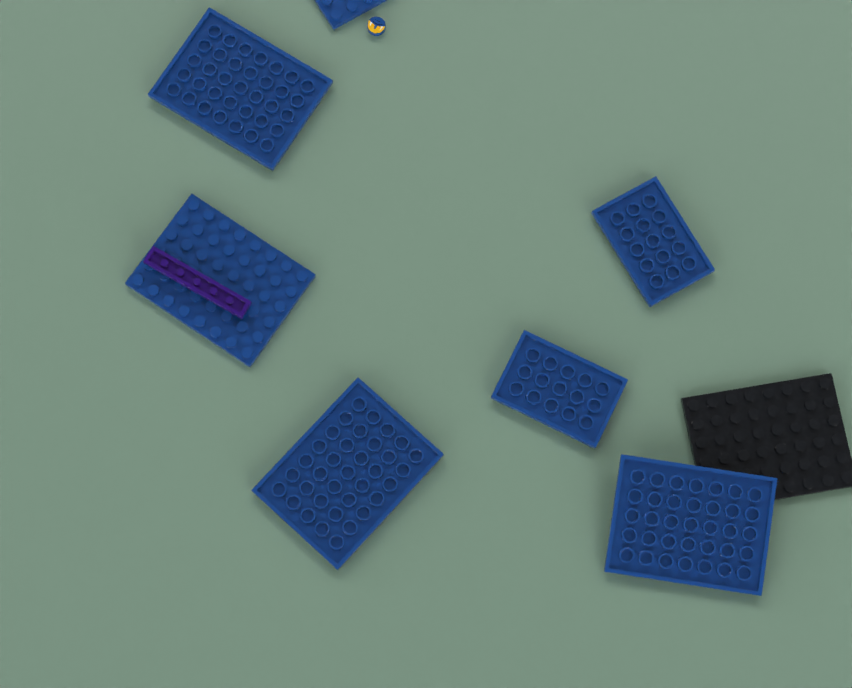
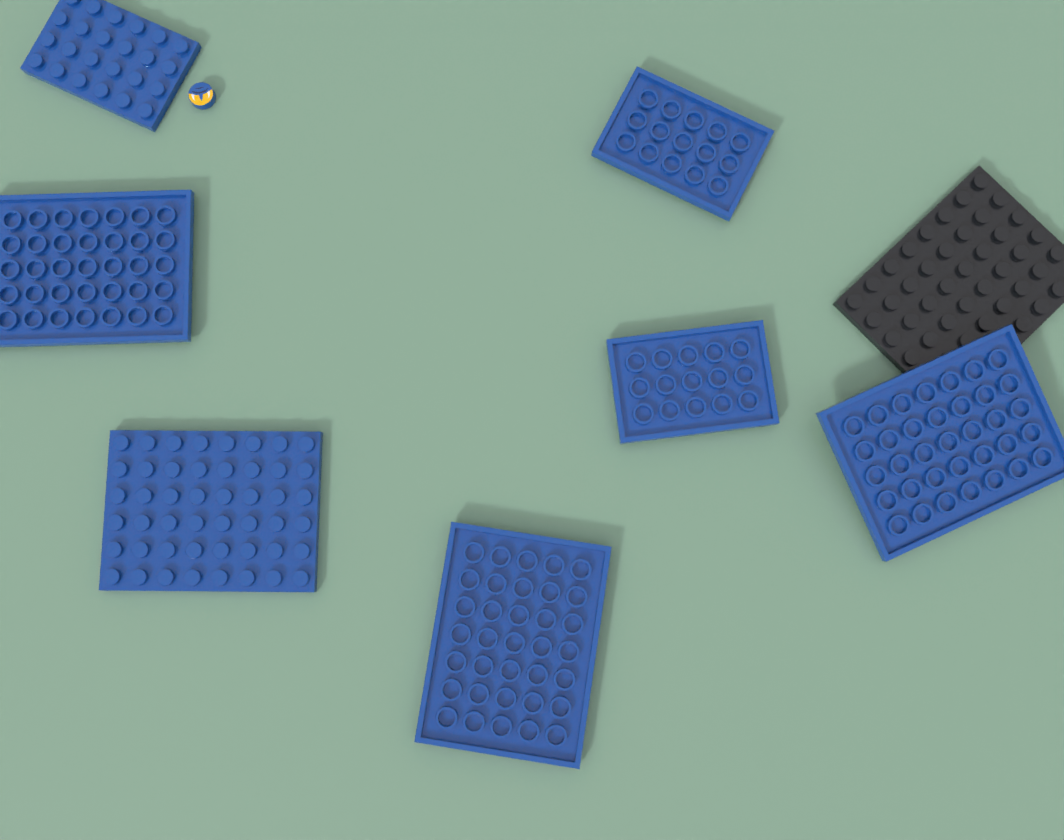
camera: 25 degrees left, 5 degrees up
dark purple plate [143,246,252,319] -> none

